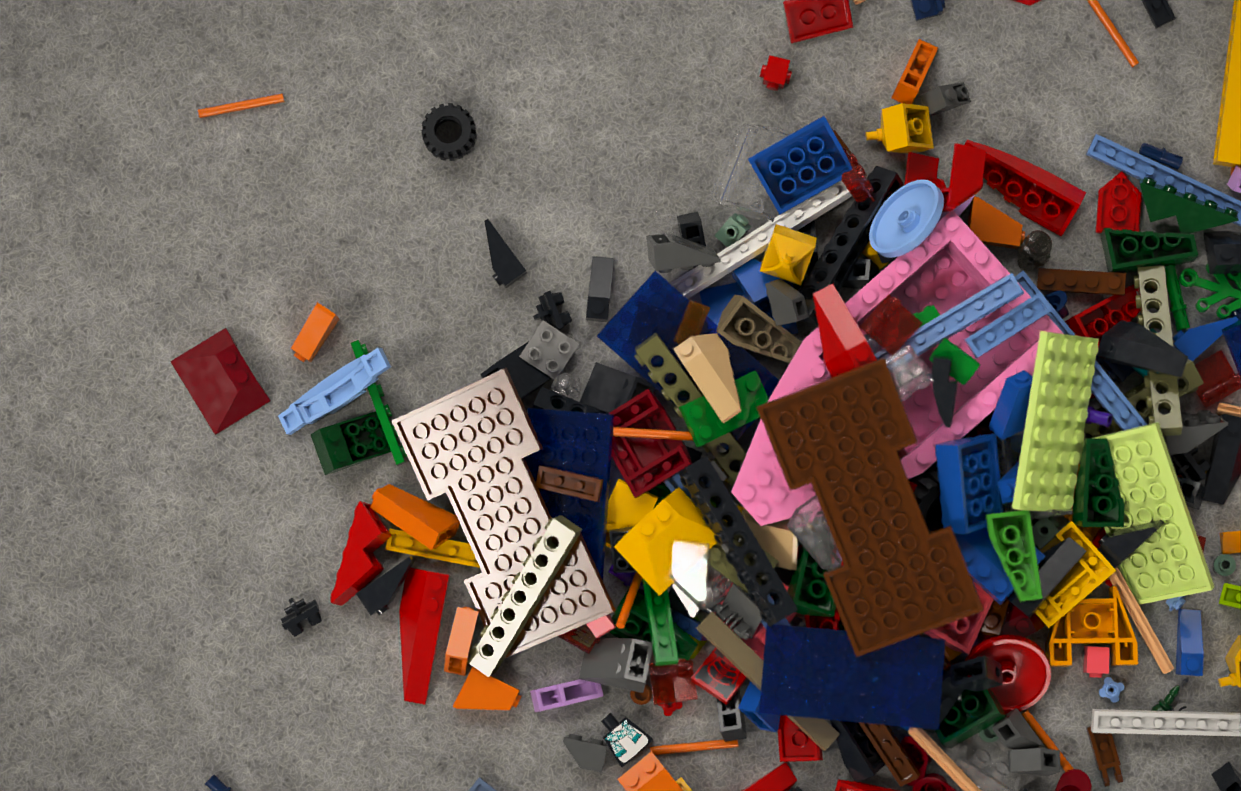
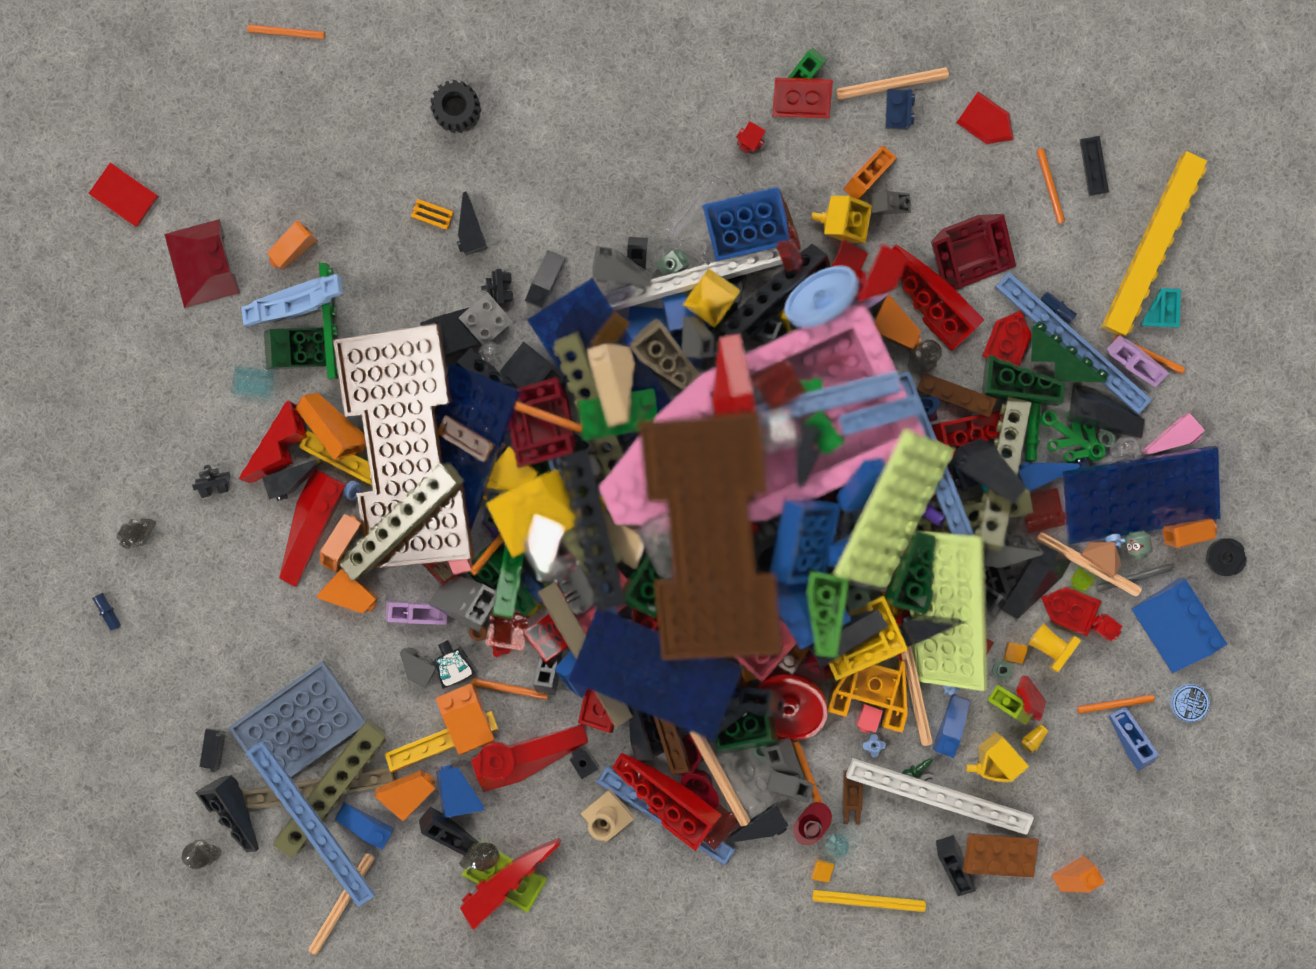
camera: 20 degrees right, 5 degrees up
none -> red tile [88,162,159,227]
none -> clear smoke head [116,518,156,549]
none -> clear light blue plate [231,366,274,399]
none -> medium blue tile [343,481,362,501]
none -> light orange tile [411,199,454,230]
none -> dark red slope [931,214,1017,290]

